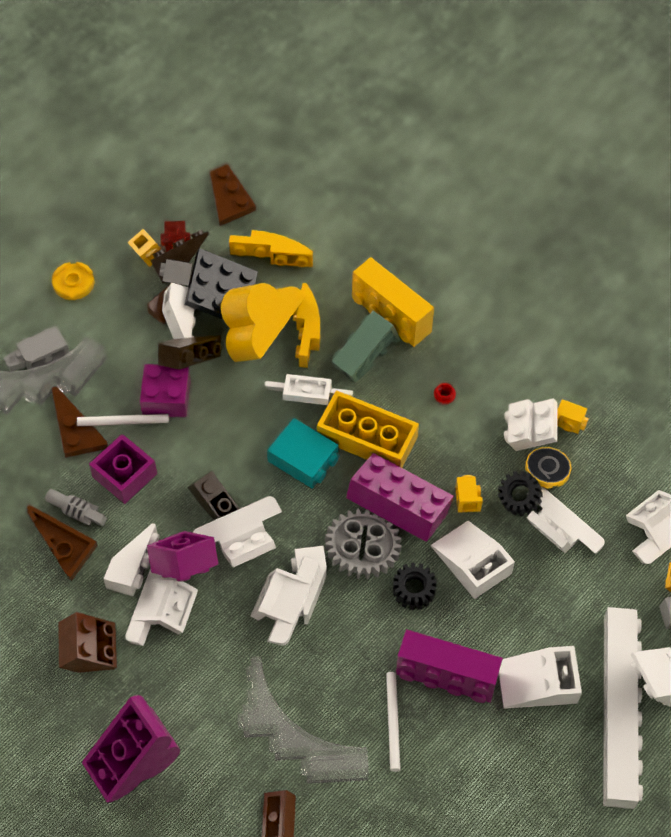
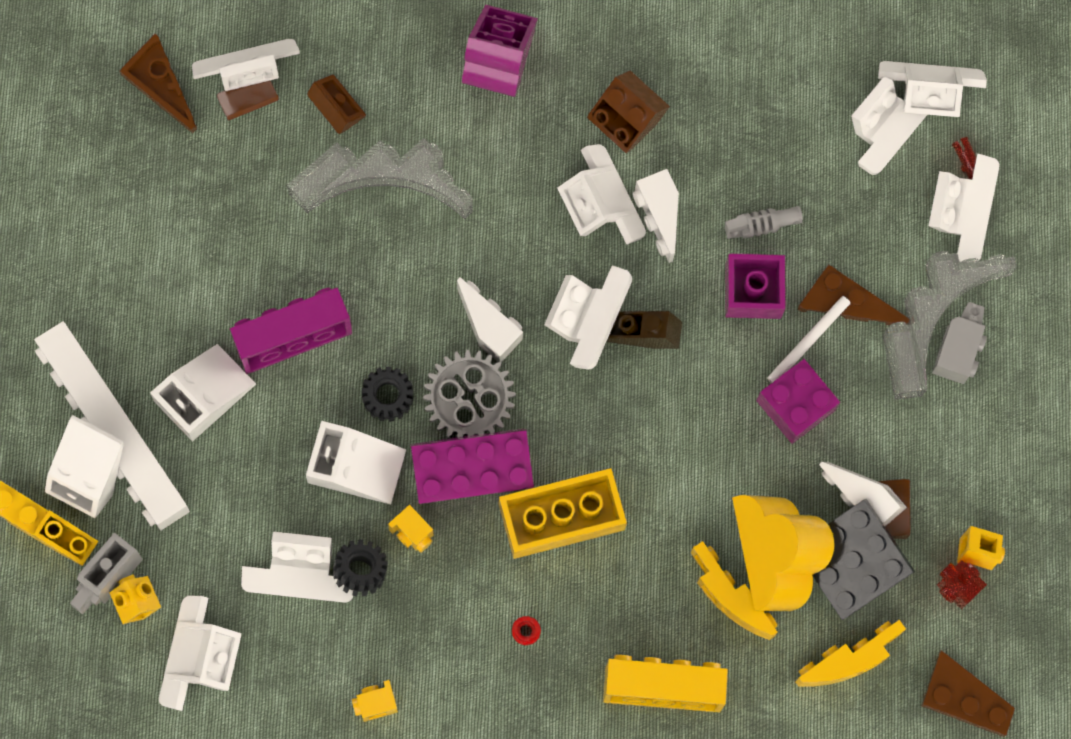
camera: 135 degrees right, 15 degrees up
reddish brown wing [26,505,98,581] -> none
yellow tile [52,262,95,300] -> none
magenta brick [147,531,218,581] -> none
dark brown slope [150,229,209,283] -> none
dark brown slope [158,335,222,370] -> none
light grey brick [159,259,192,286] -> none
white plate [251,556,319,645] -> none
white plate [265,374,353,405] -> none
teal brick [267,418,340,489] -> none
sand green wedge [331,311,401,383] -> none
white bar [386,672,400,772] -> none
white plate [504,398,557,451] -> none
black tile [525,447,572,488] -> none

